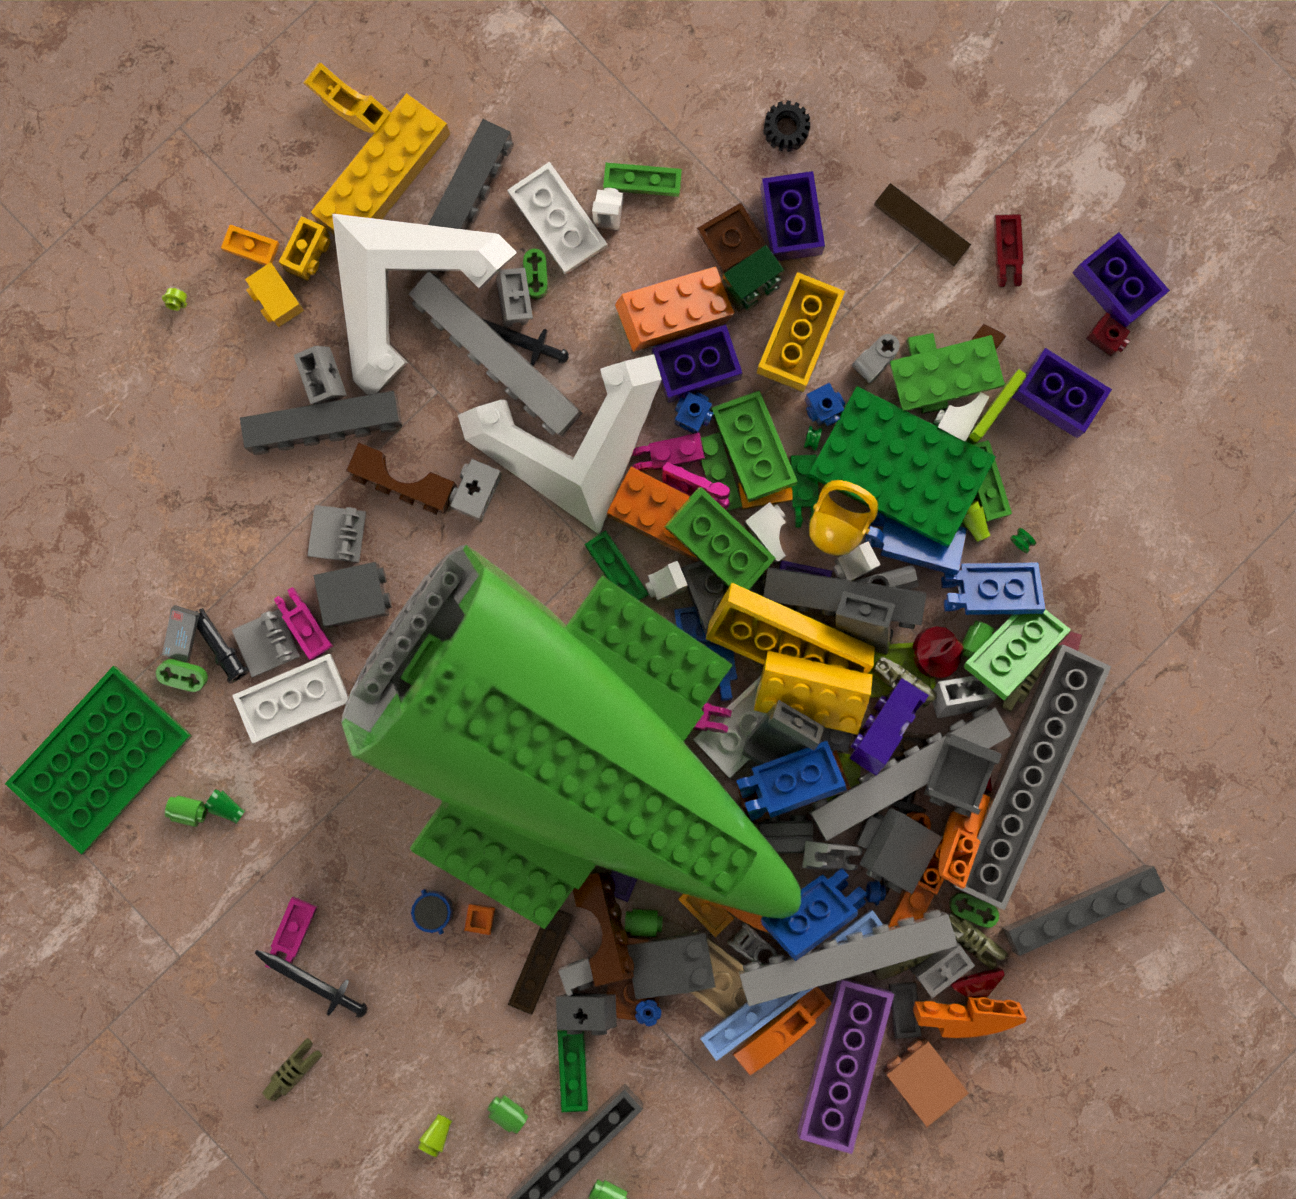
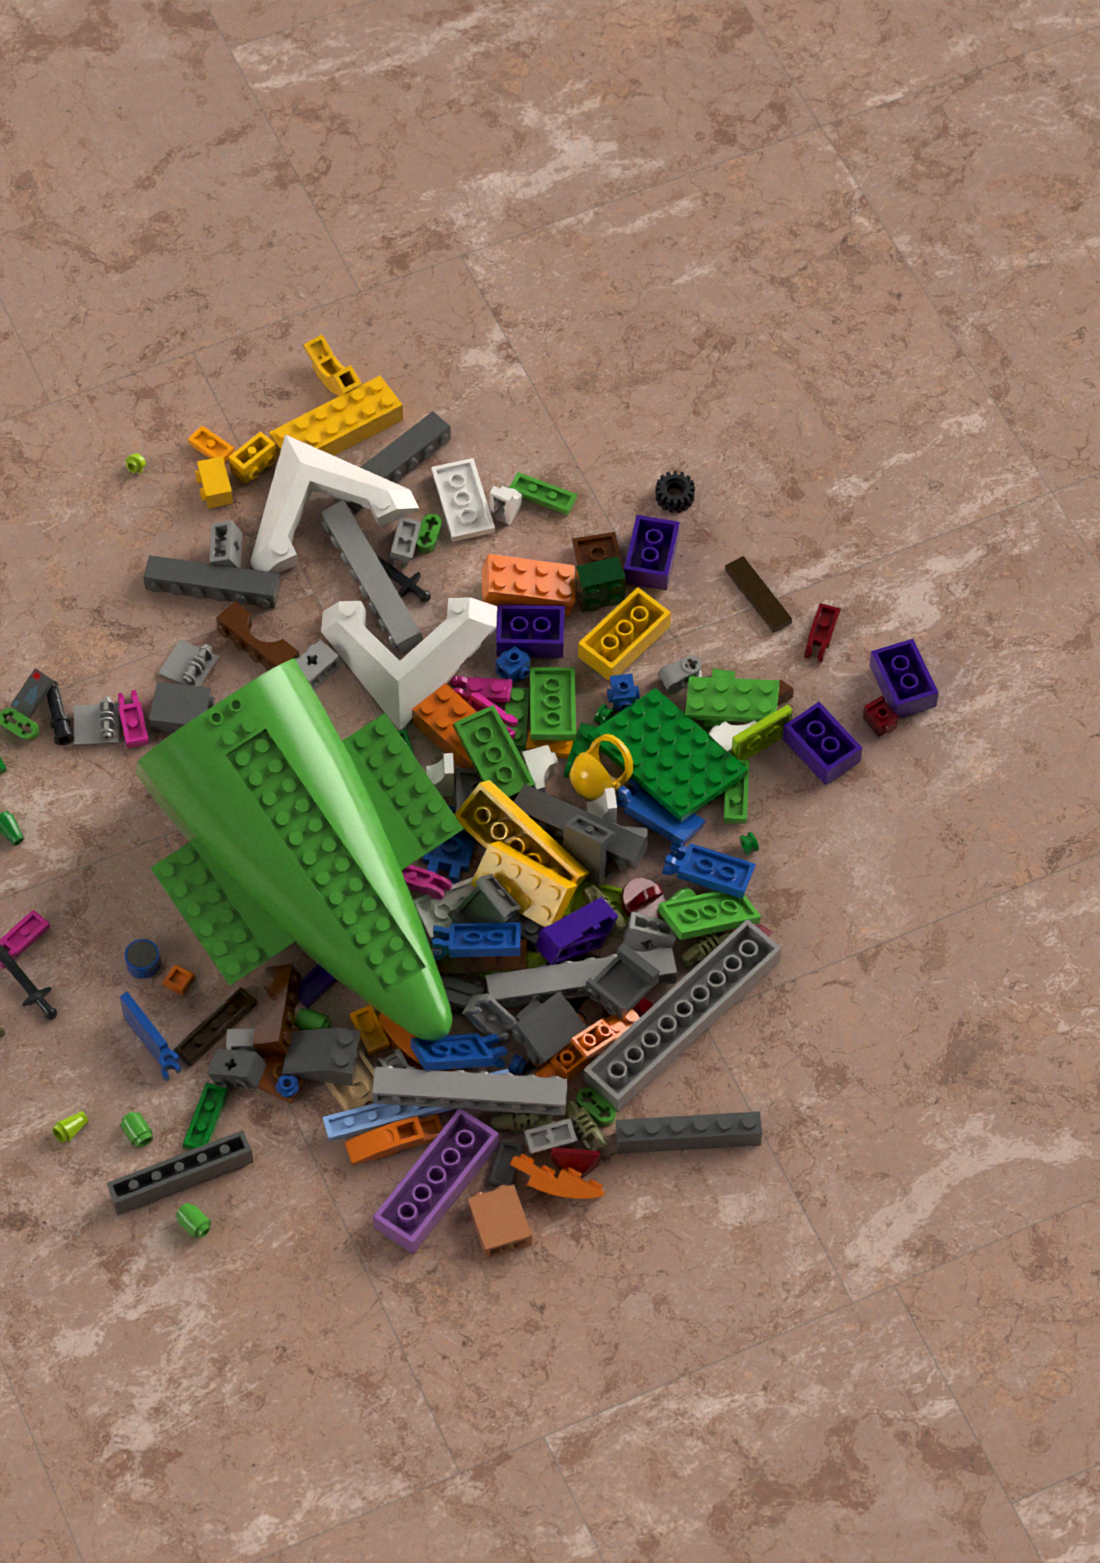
camera: 20 degrees right, 25 degrees down
white plate [232,654,349,744] -> none
lime cone [962,501,990,542] -> none
none -> blue tile [119,991,182,1081]

